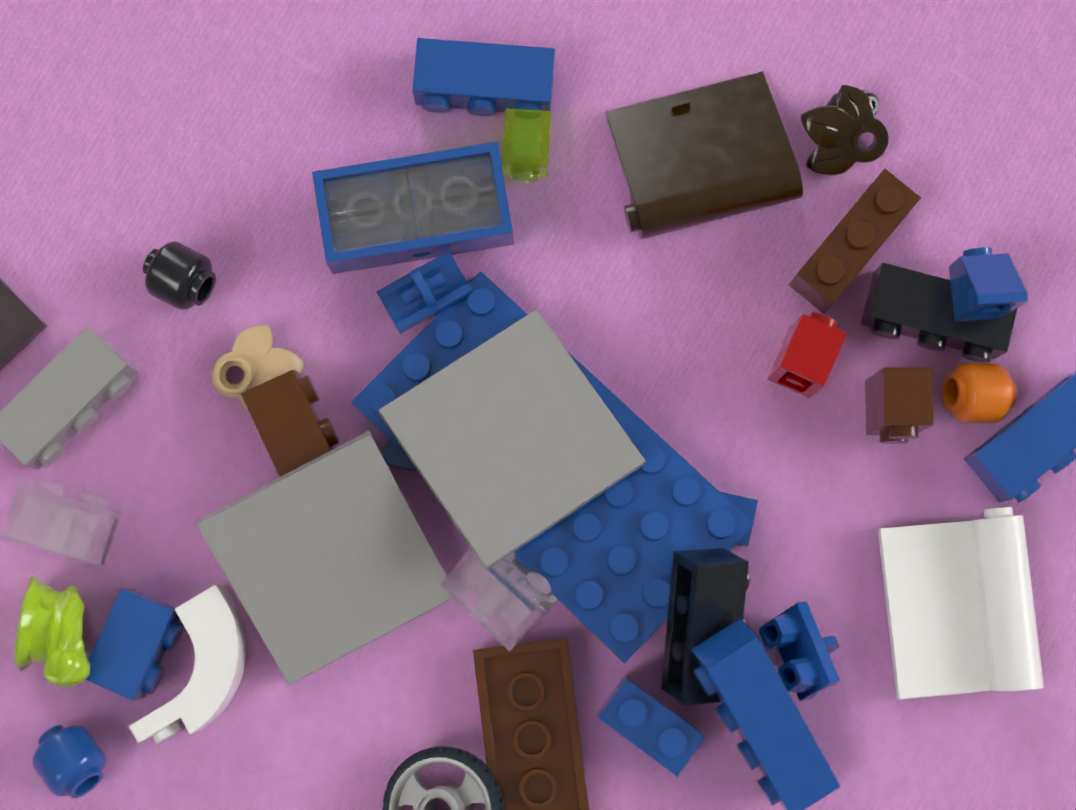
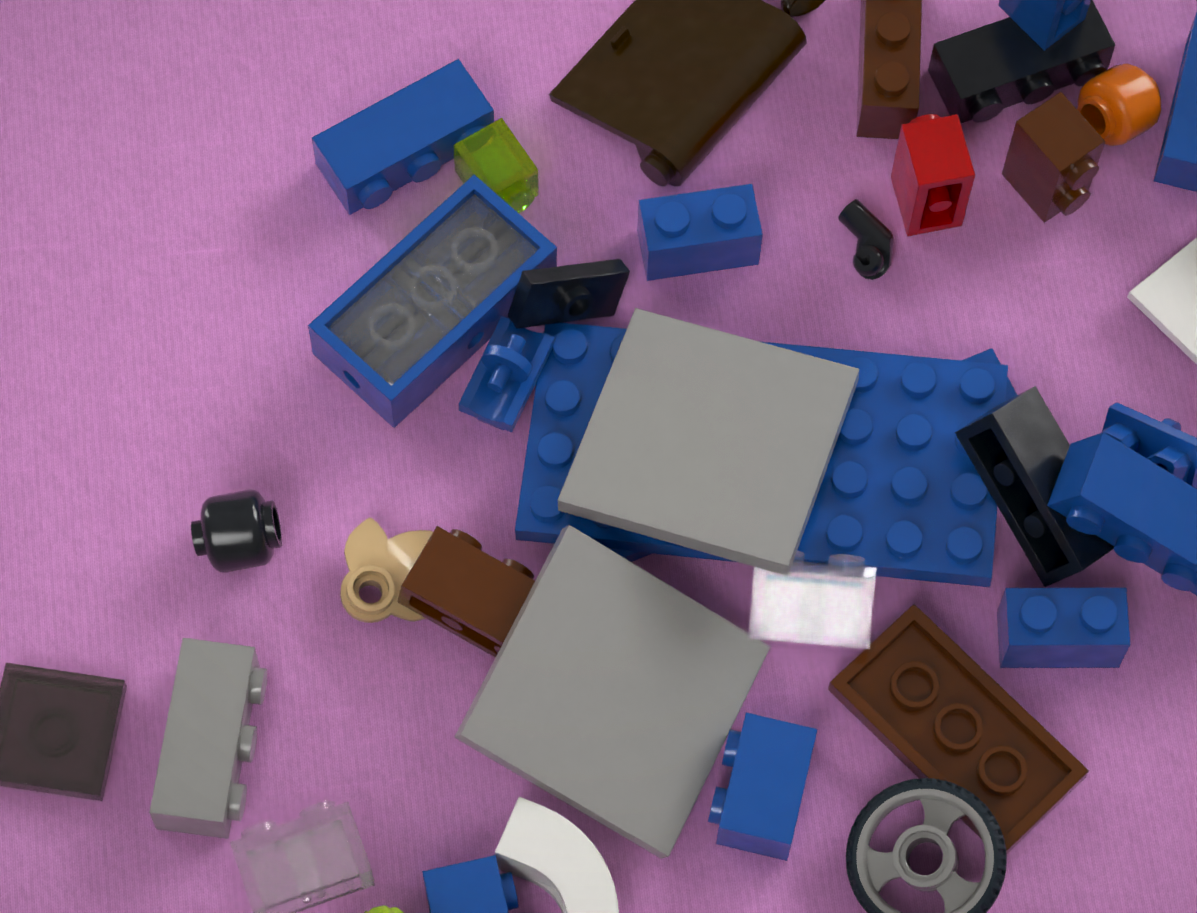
camera: 40 degrees left, 15 degrees down
none -> black plate [507,259,630,329]
none -> blue brick [637,184,763,281]
none -> blue brick [708,712,818,861]
none -> black arm [838,199,894,280]

